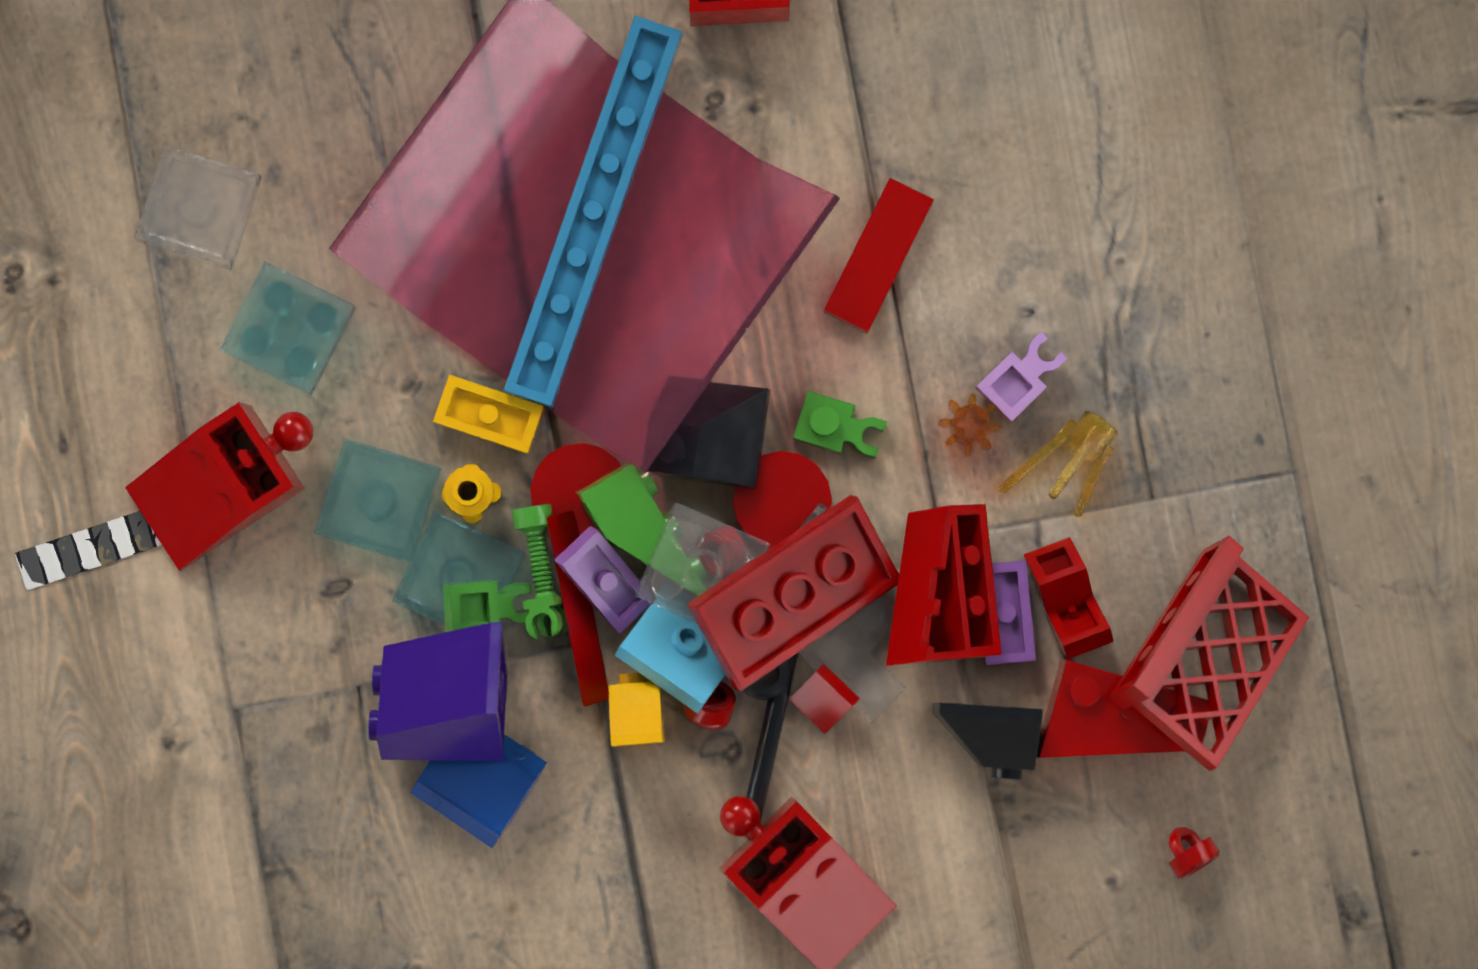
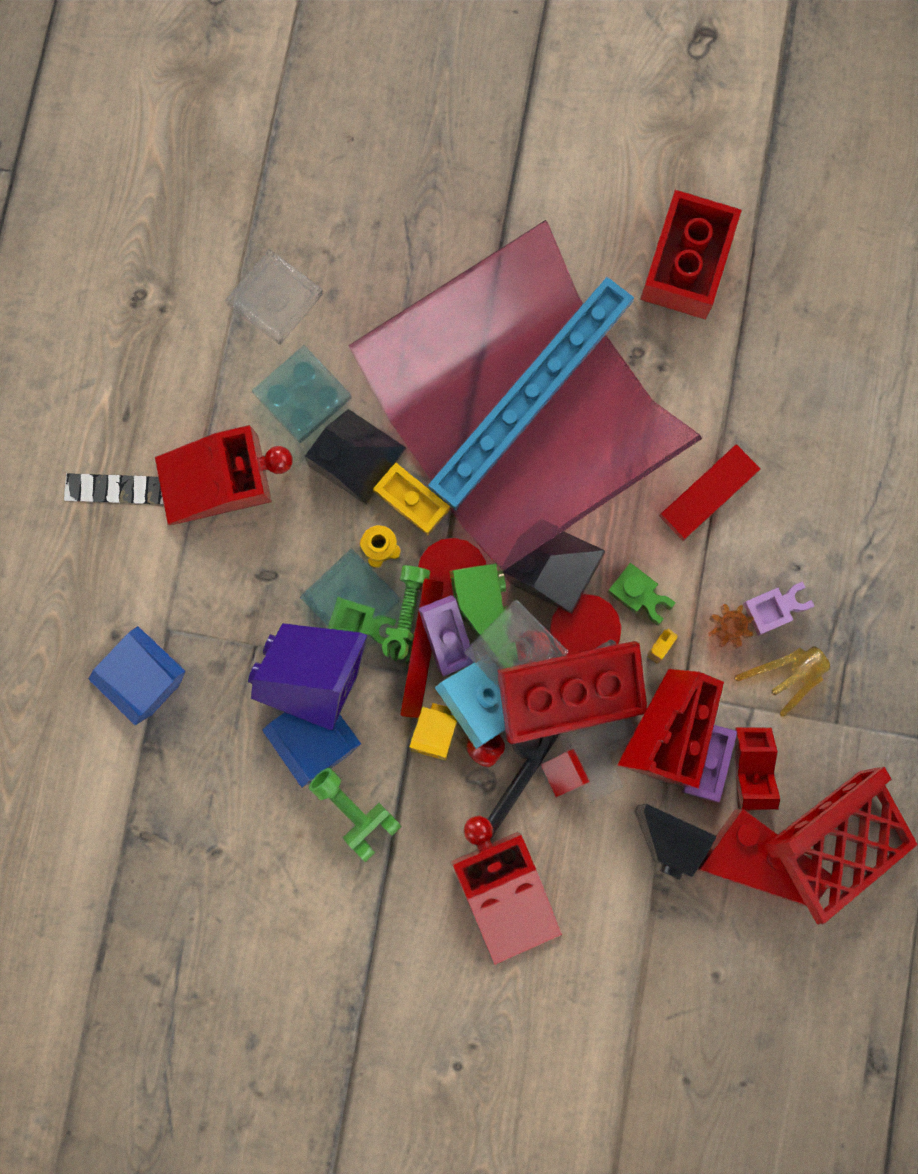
camera: 20 degrees right, 5 degrees down
clear light blue plate [314,438,441,563] -> none
red tile [1168,827,1220,880] -> none
none -> blue slope [88,626,186,725]
none -> black slope [305,409,406,505]
none -> bright green bar [309,768,402,862]
none -> yellow tile [647,628,678,664]

